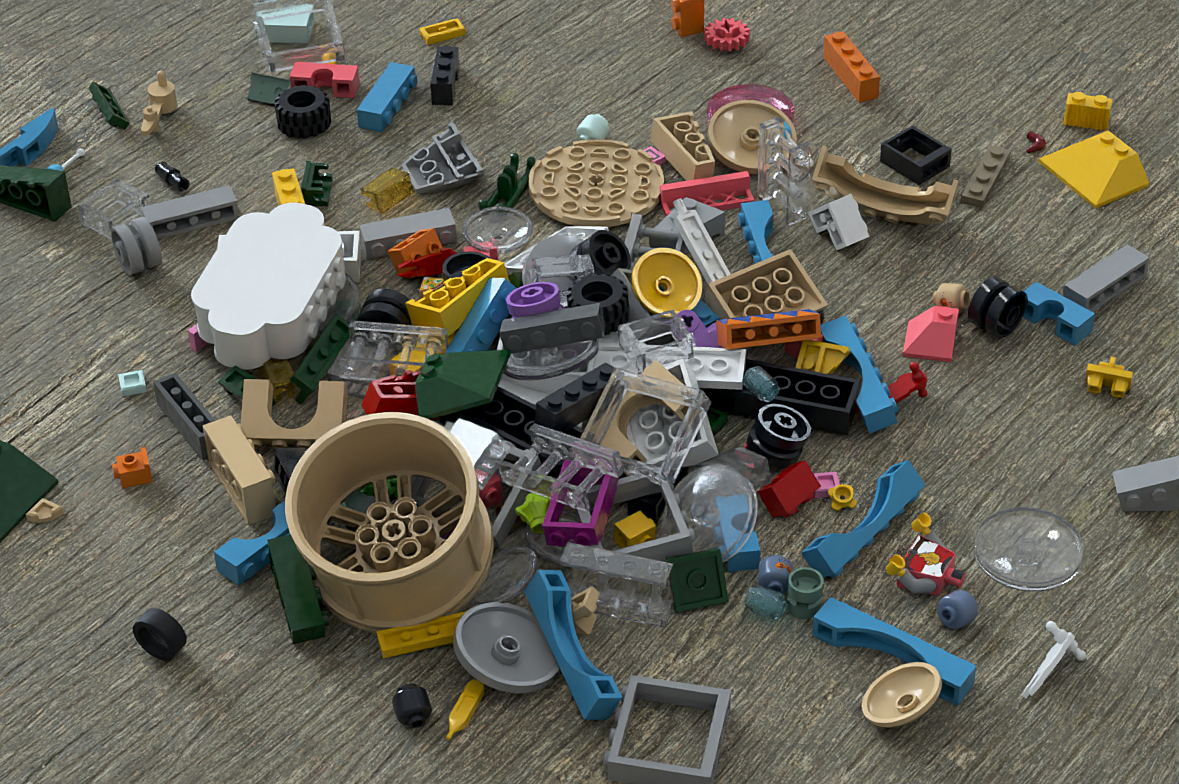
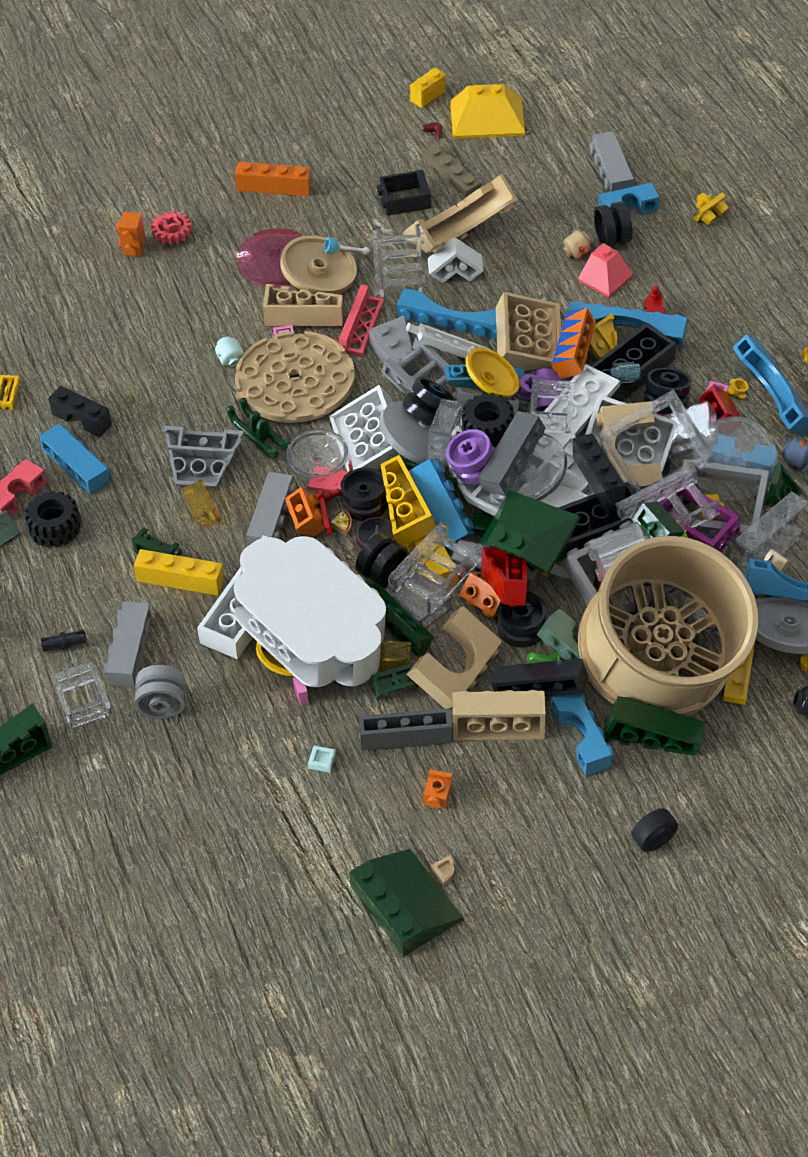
camera: 60 degrees left, 10 degrees up
none -> dark green hinge [632,502,685,539]

